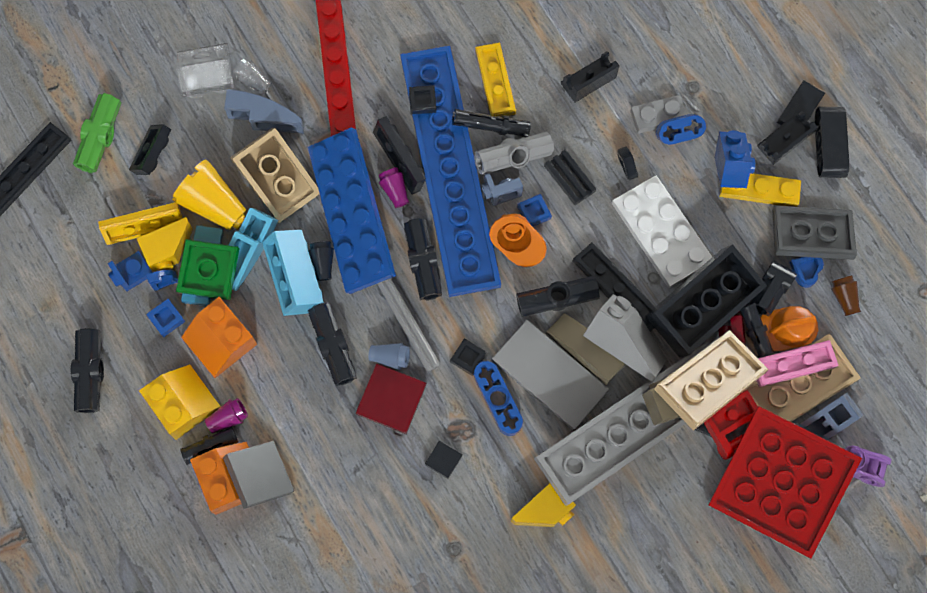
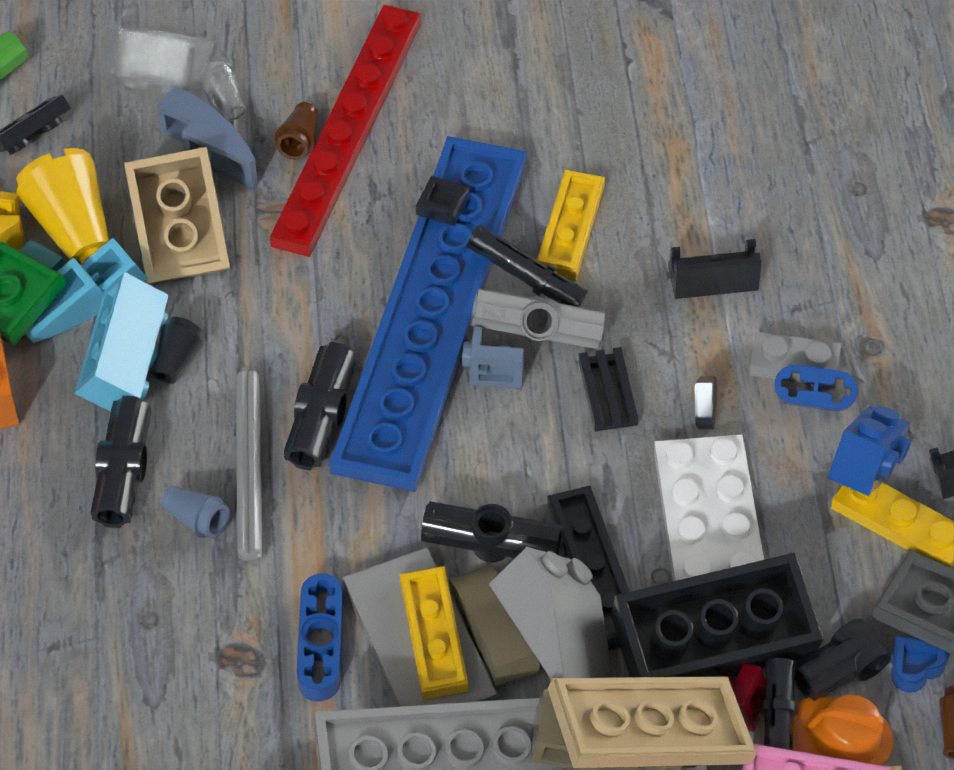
camera: 30 degrees right, 20 degrees down
blue plate [307,128,396,294] -> none
dark red tile [356,363,427,435] -> none
black plate [373,116,426,195] -> none
magenta cone [378,167,409,208] -> none
black tile [425,441,463,479] -> none
black tile [450,338,487,376] -> none
orange piece [489,213,547,267] -> none
blue tile [517,194,552,227] -> none
none -> reddish brown cone [275,102,318,160]
none -> yellow tile [399,566,469,700]

